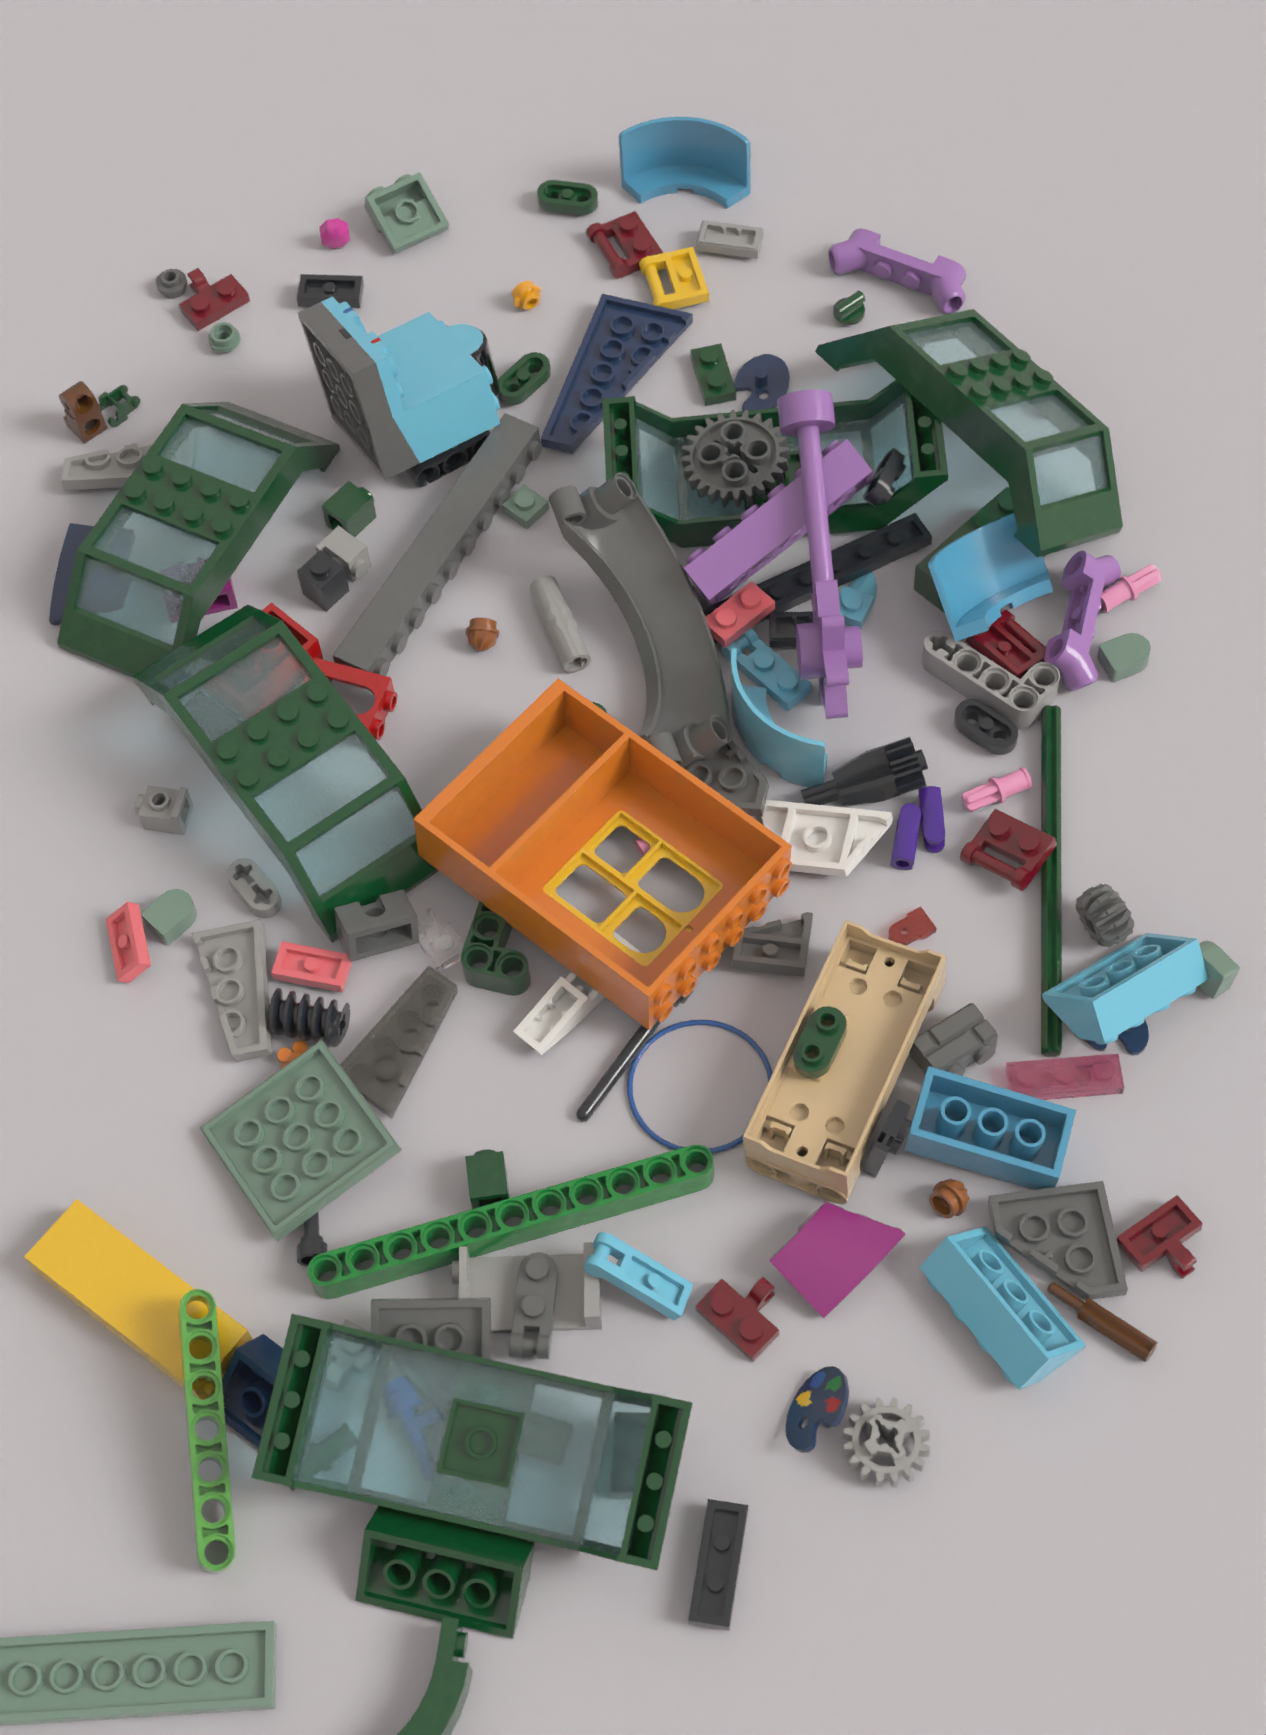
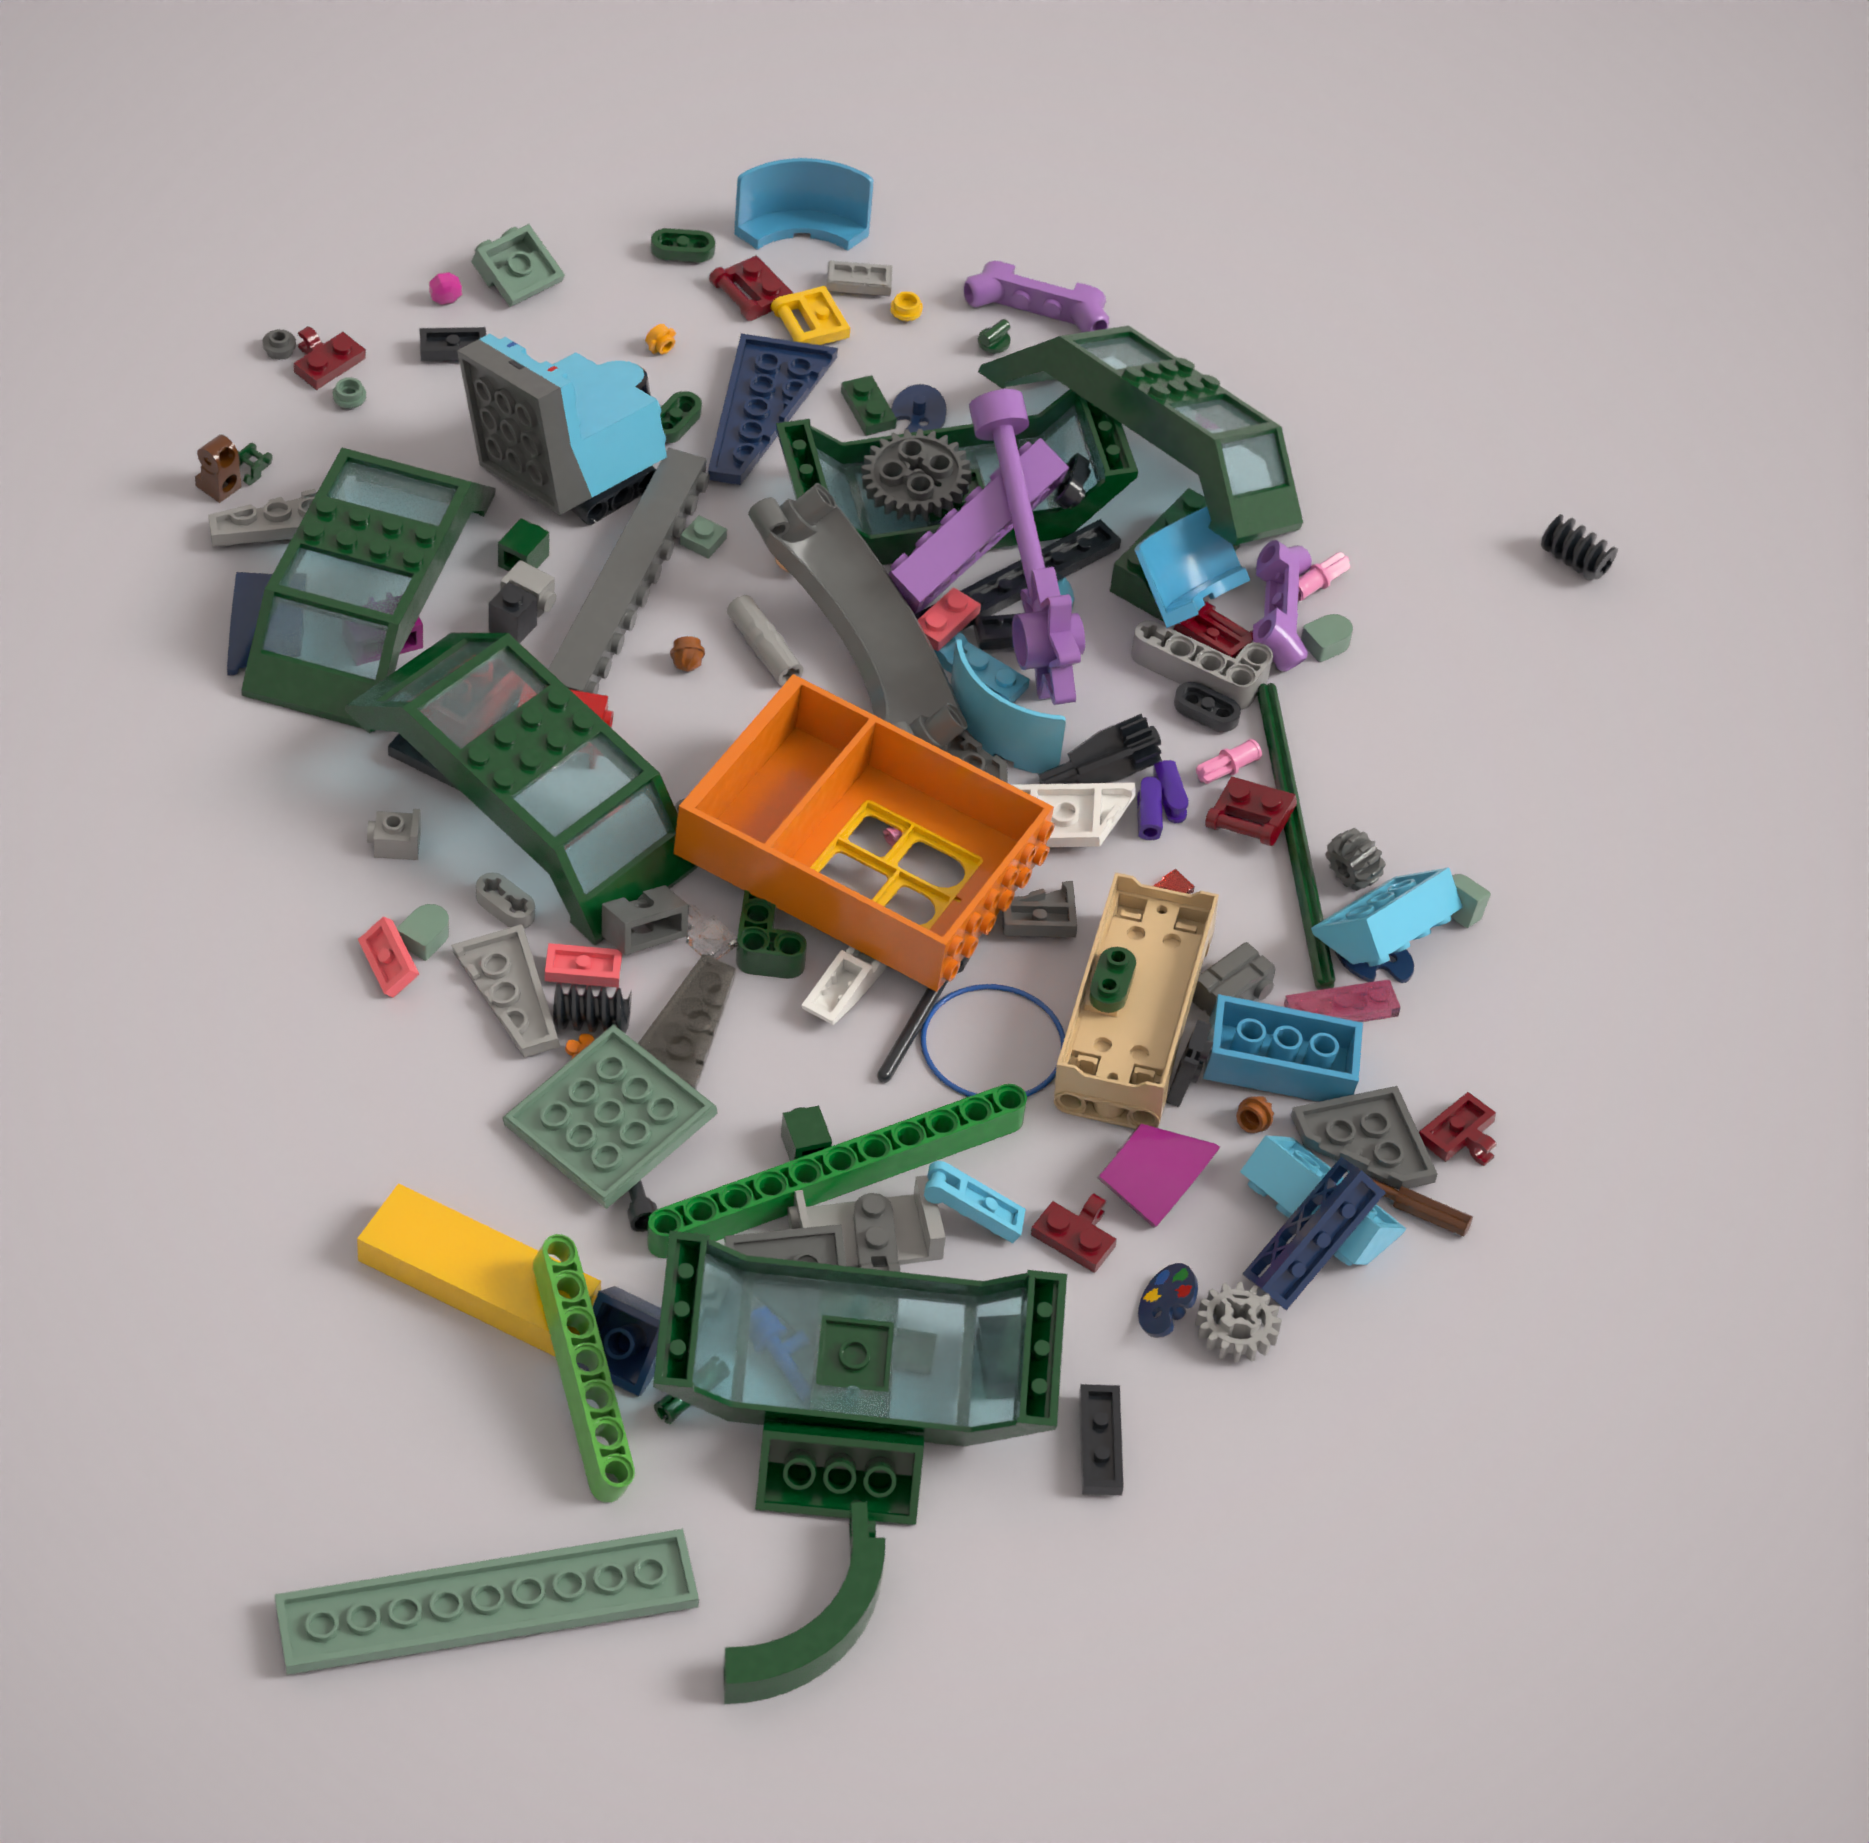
camera: 20 degrees left, 10 degrees down
none -> yellow plate [890,291,923,321]
none -> dark blue fence [1242,1157,1386,1310]

